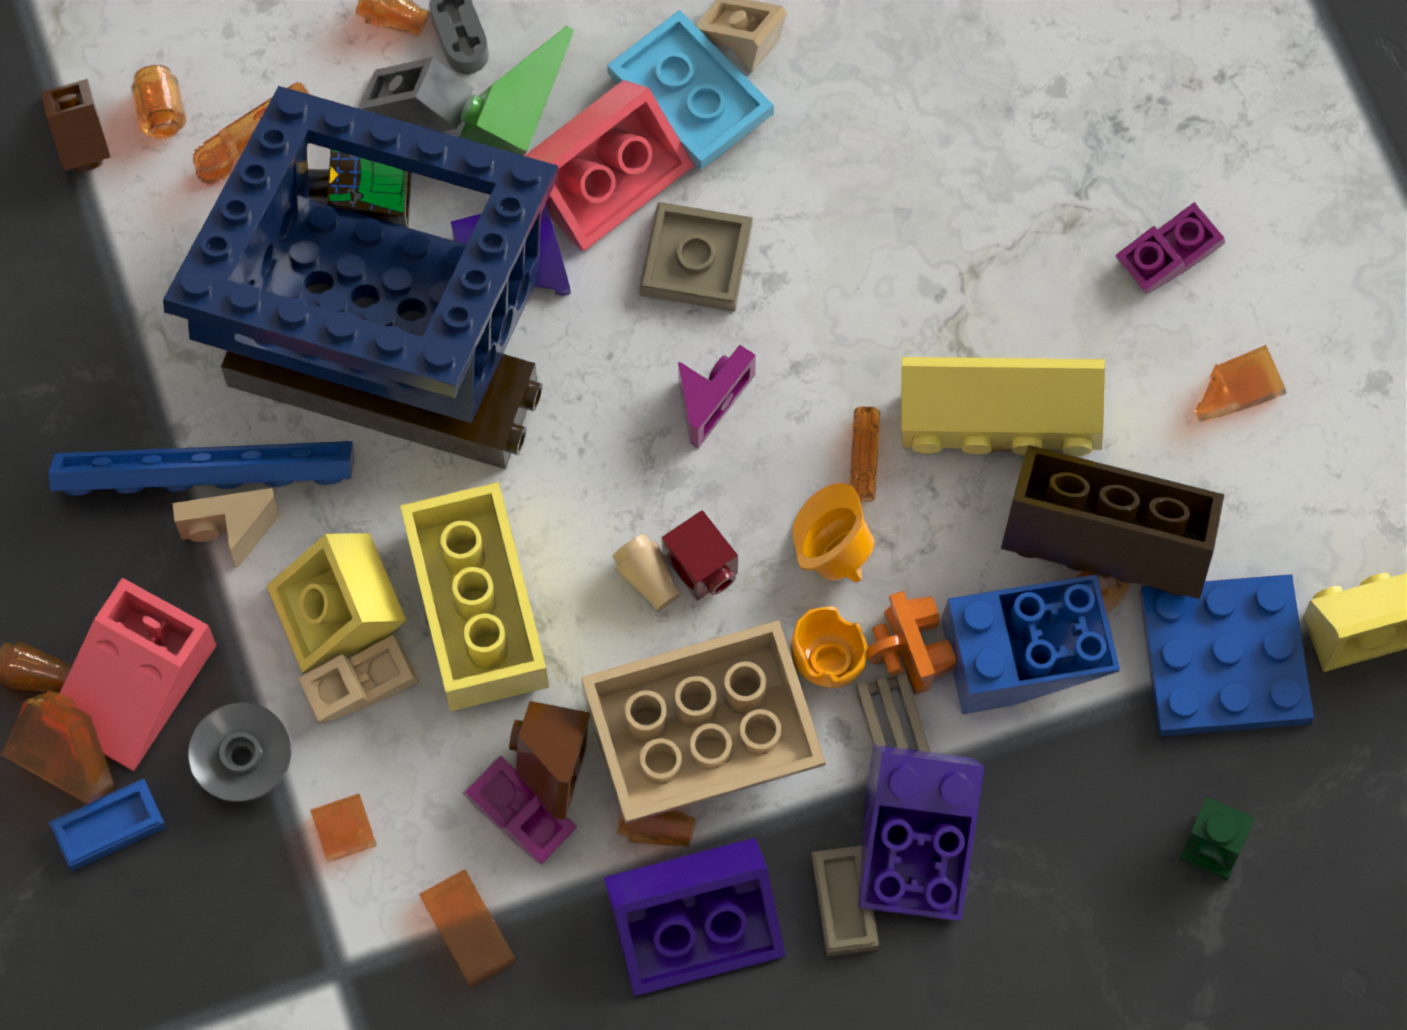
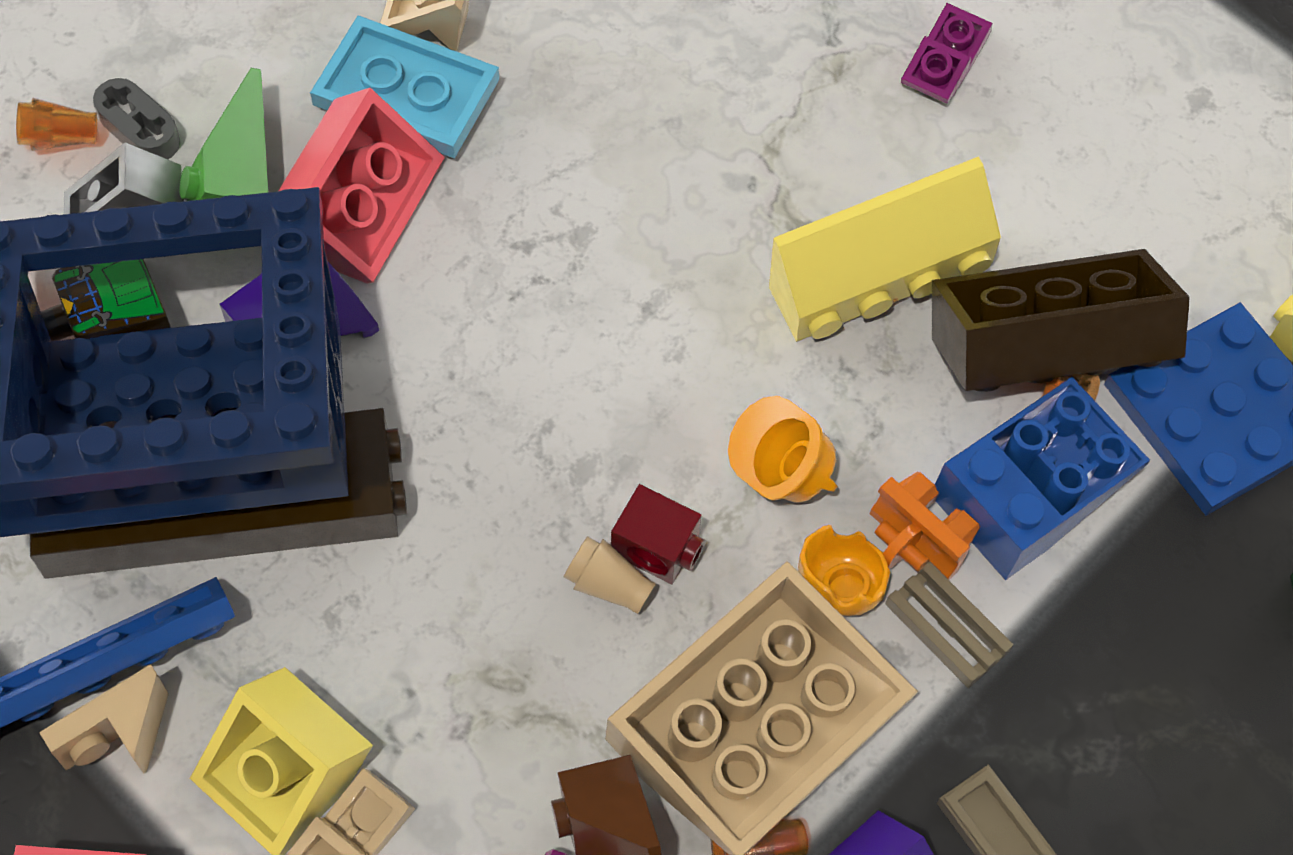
camera: 30 degrees left, 5 degrees down
light yellow brick [400,482,549,712] -> none
dark tan tile [639,202,753,311] -> none
magenta slope [678,345,756,449] -> none
clear orange axle [849,406,881,502] -> none
dark purple slope [858,745,985,921] -> none
clear orange slope [1195,345,1287,421] -> none

